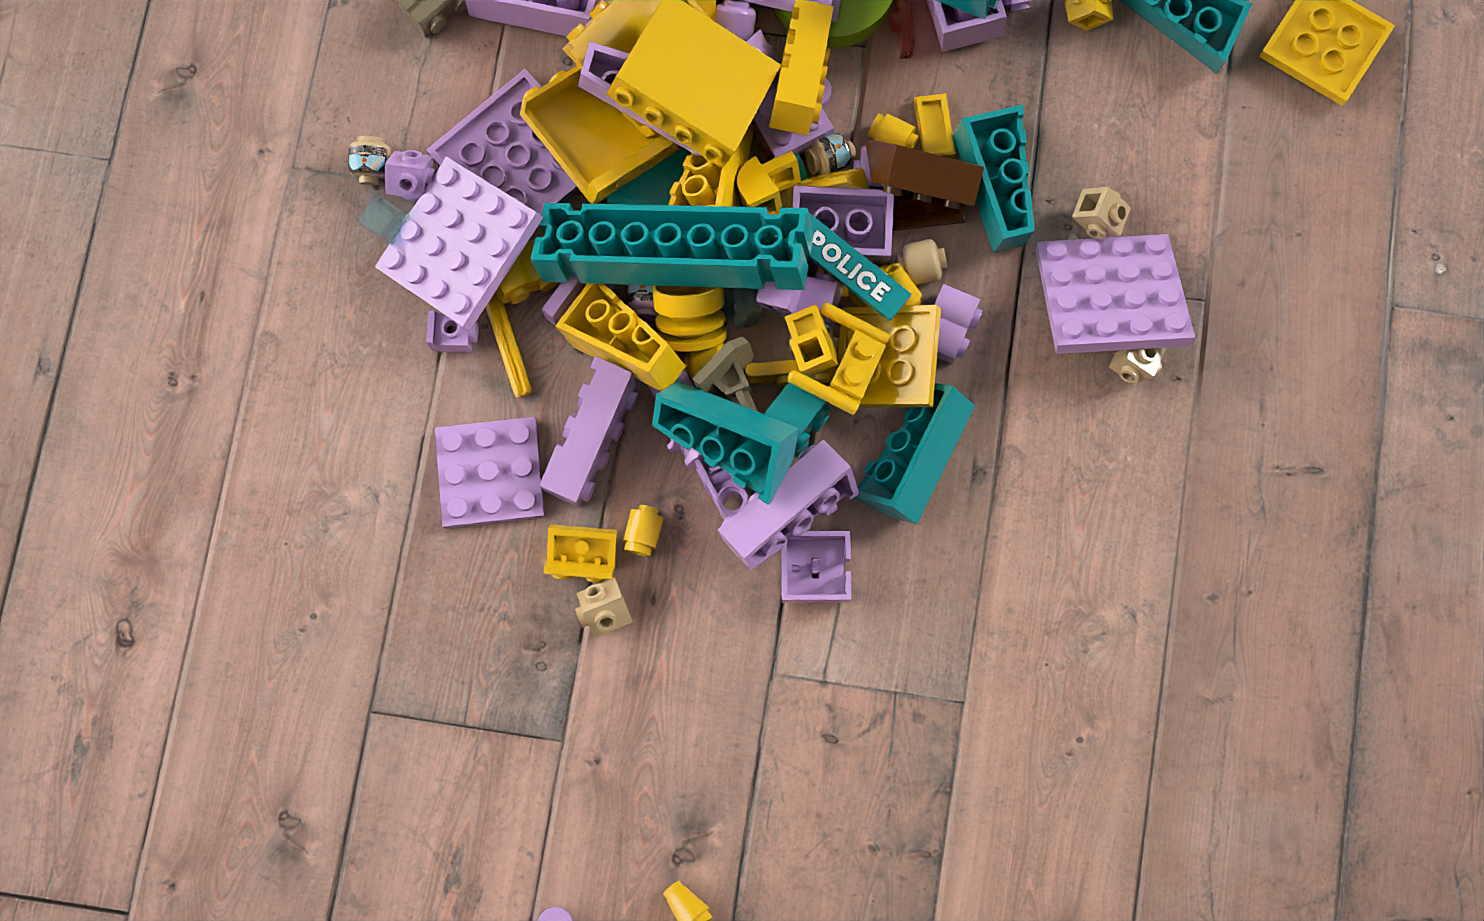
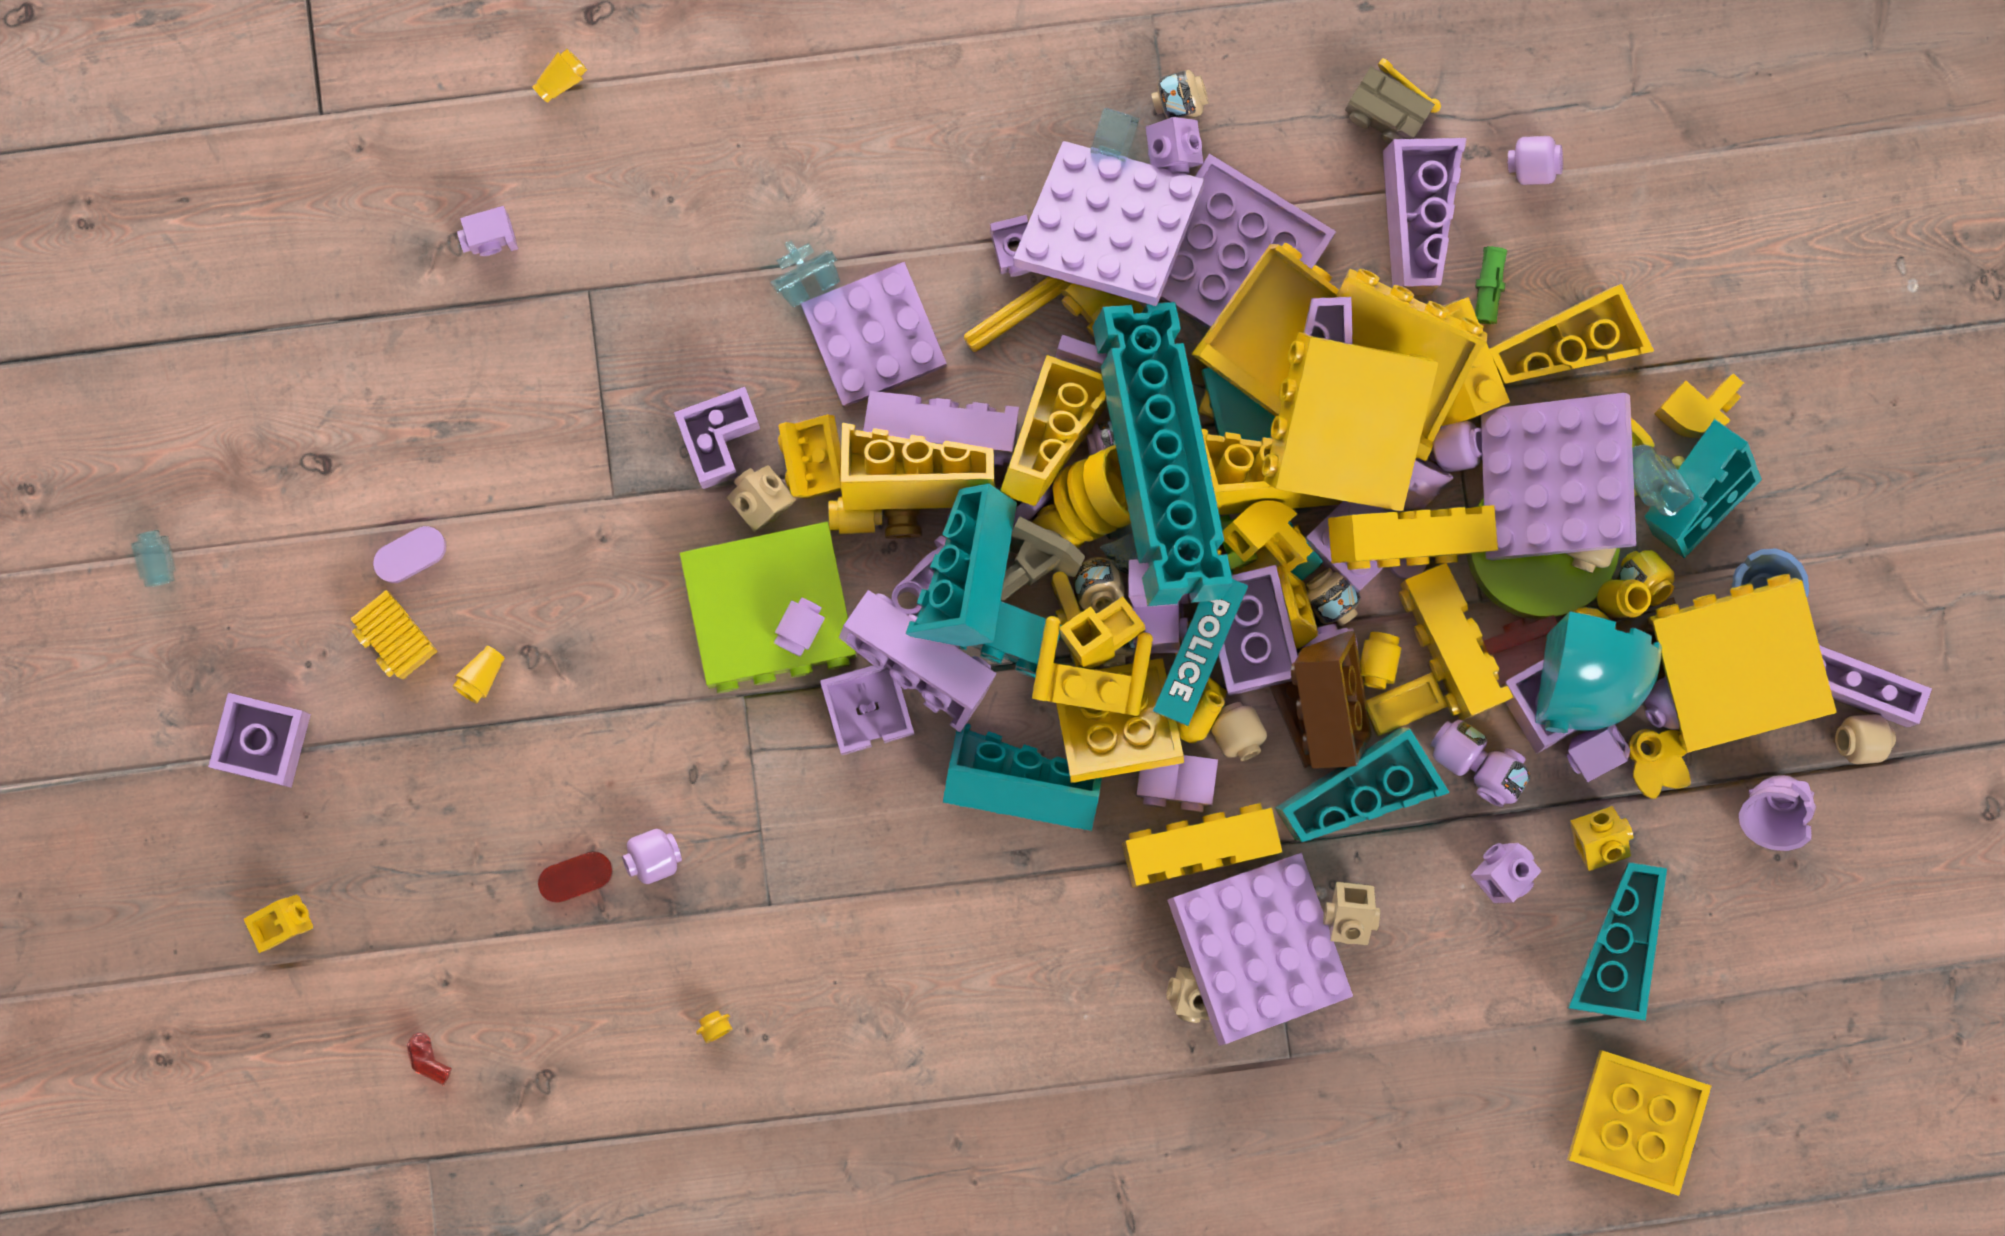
camera: 65 degrees right, 5 degrees up
none -> lavender brick [457,206,518,256]
none -> yellow cone [532,48,587,103]
none -> clear red tile [538,851,613,903]
none -> lavender head [622,829,682,884]
none -> lavender brick [674,387,760,489]
none -> lime brick [680,521,857,693]
none -> yellow plate [696,1010,733,1044]
none -> clear light blue hips [770,240,840,307]
none -> lavender brick [774,597,825,657]
none -> yellow wedge [841,423,995,510]
none -> pearl gold wheel [884,509,922,539]
none -> head [1073,557,1125,613]
none -> yellow wedge [1122,803,1282,888]
none -> yellow wedge [1399,563,1514,720]
none -> lavender head [1431,720,1489,776]
none -> lavender brick [1471,843,1541,903]
none -> lavender head [1474,748,1530,807]

